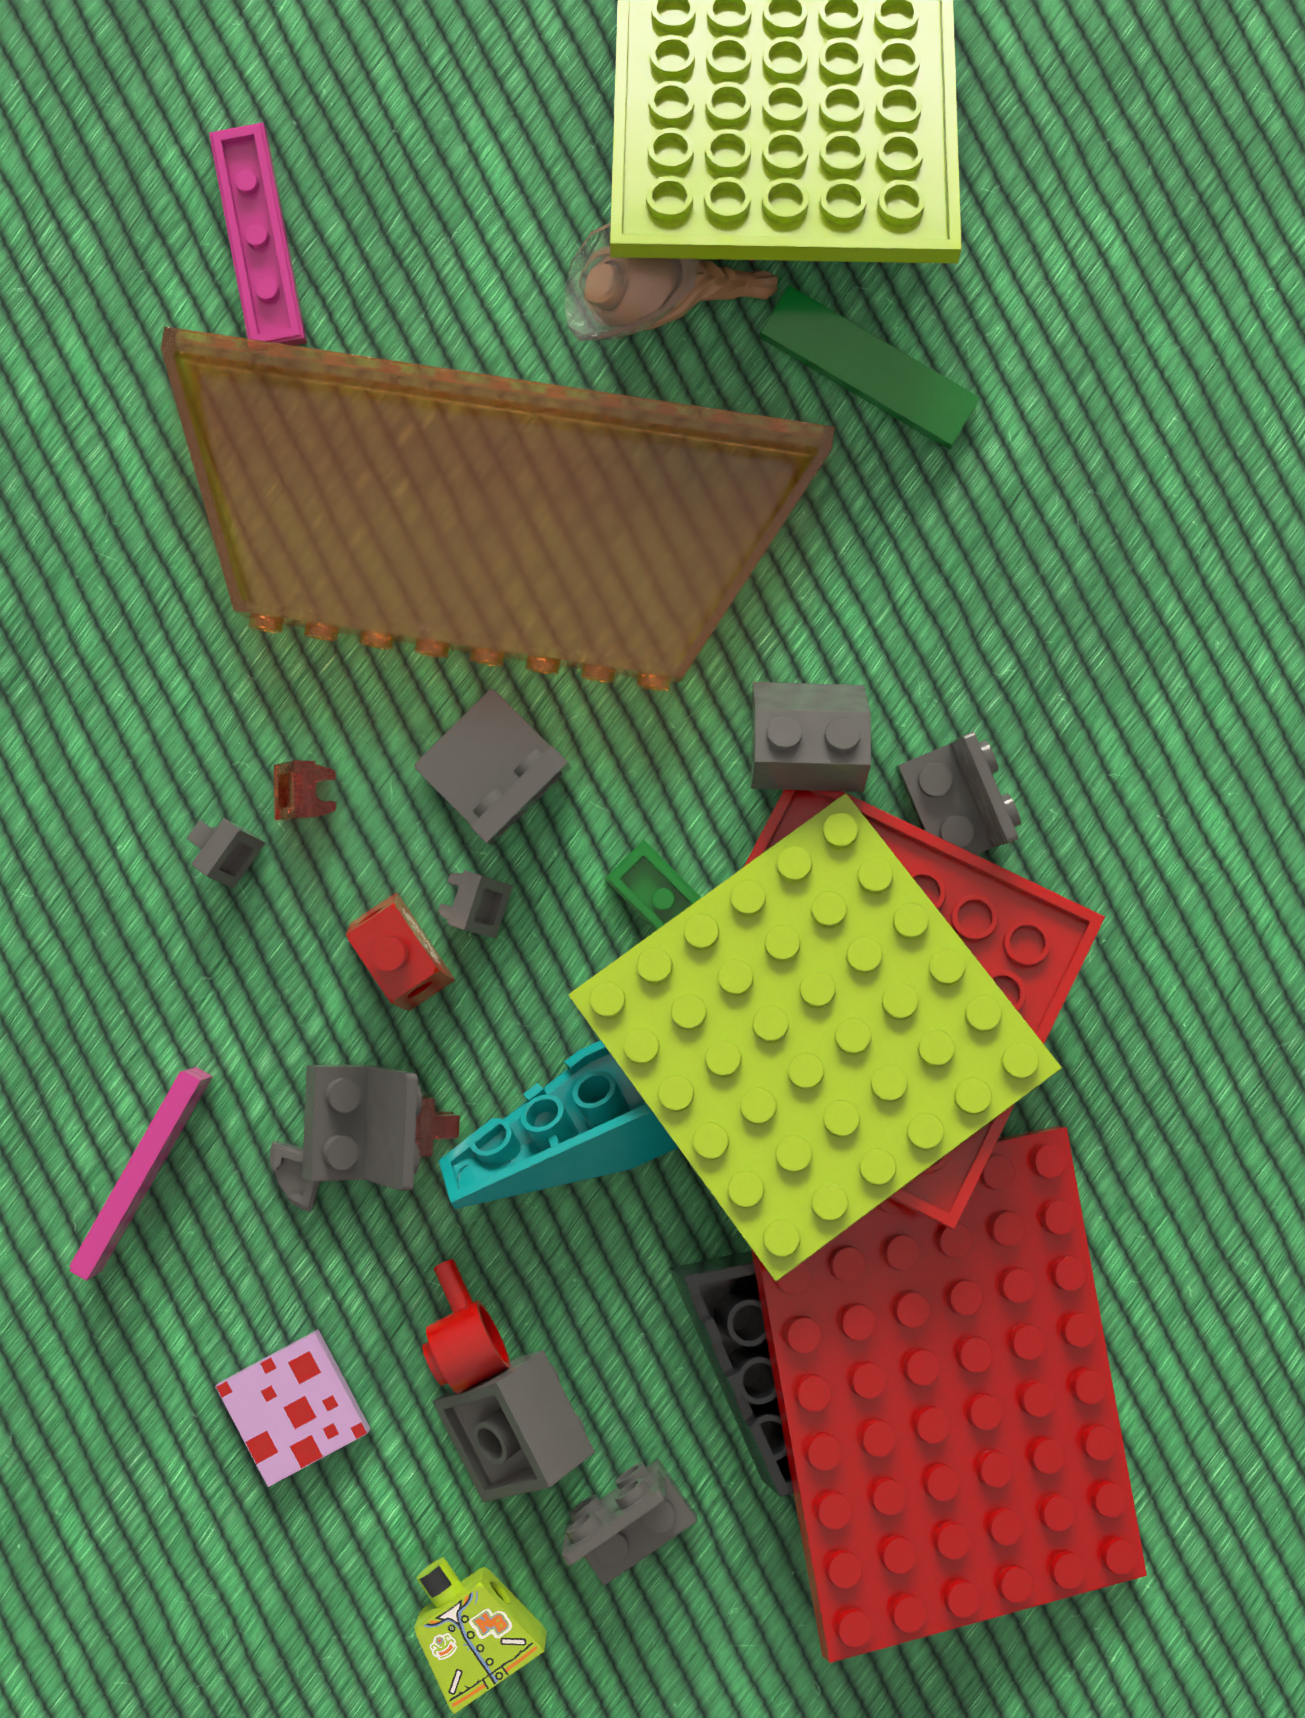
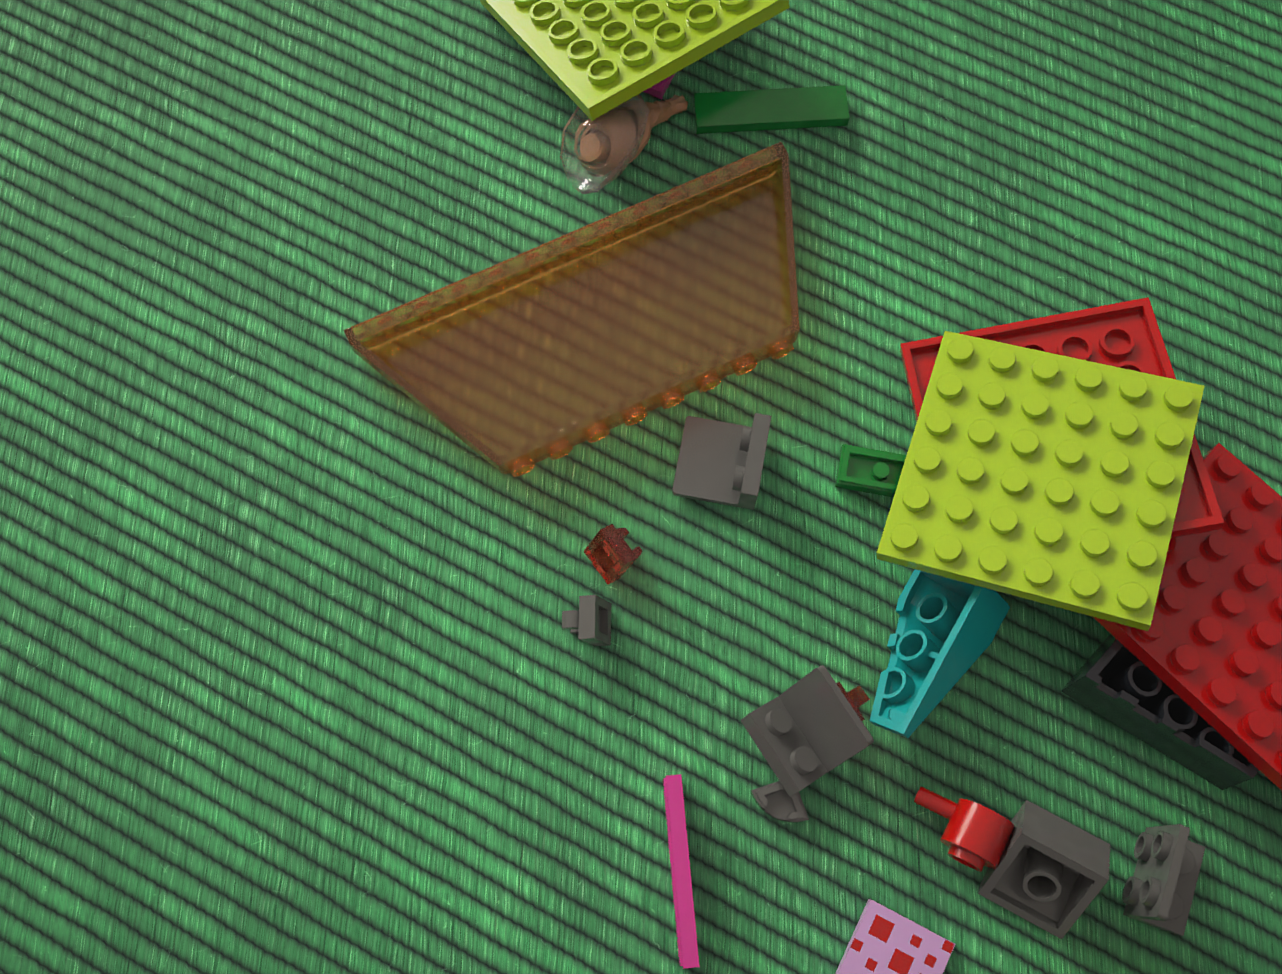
camera: 40 degrees left, 15 degrees down
dark pink tile [209,122,307,354] -> none
red torso [346,892,455,1011] -> none
dark grey tile [438,870,513,939] -> none
dark grey slope [751,682,871,792] -> none
dark grey bracket [896,732,1021,855] -> none

